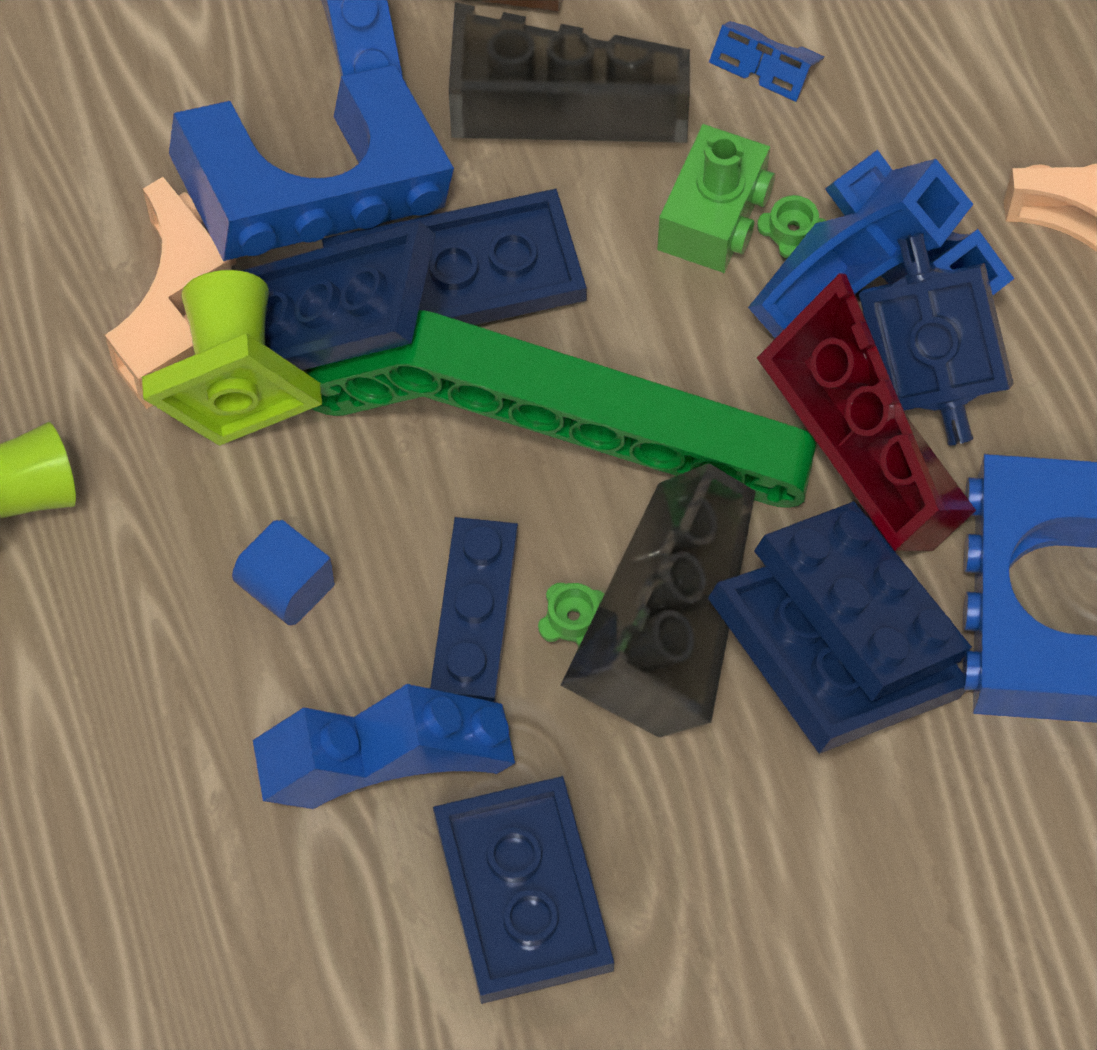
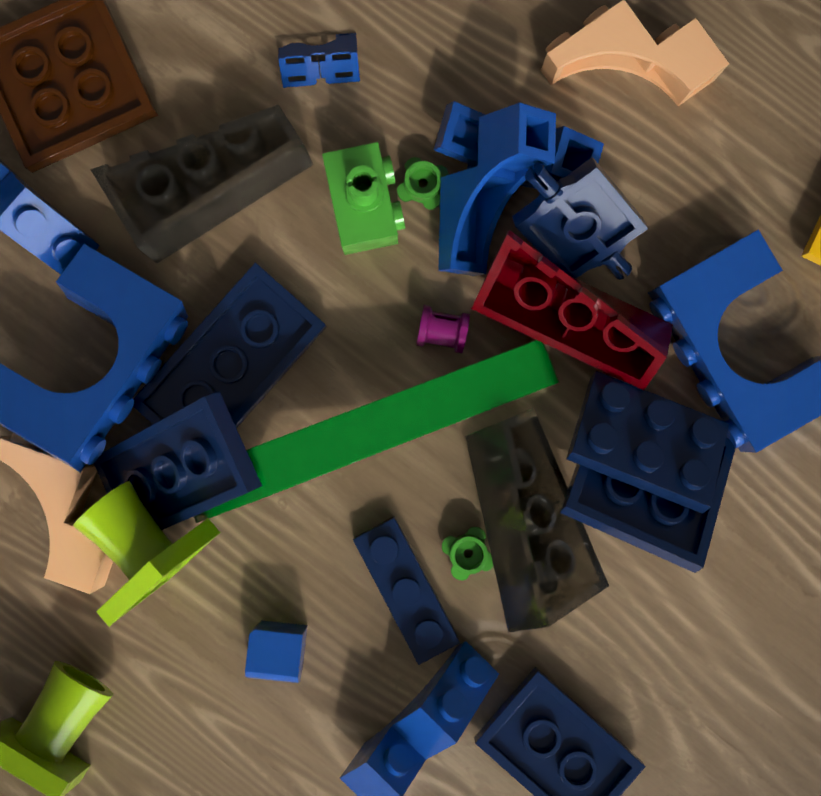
camera: 40 degrees left, 25 degrees up
none -> magenta bush [416,305,470,354]

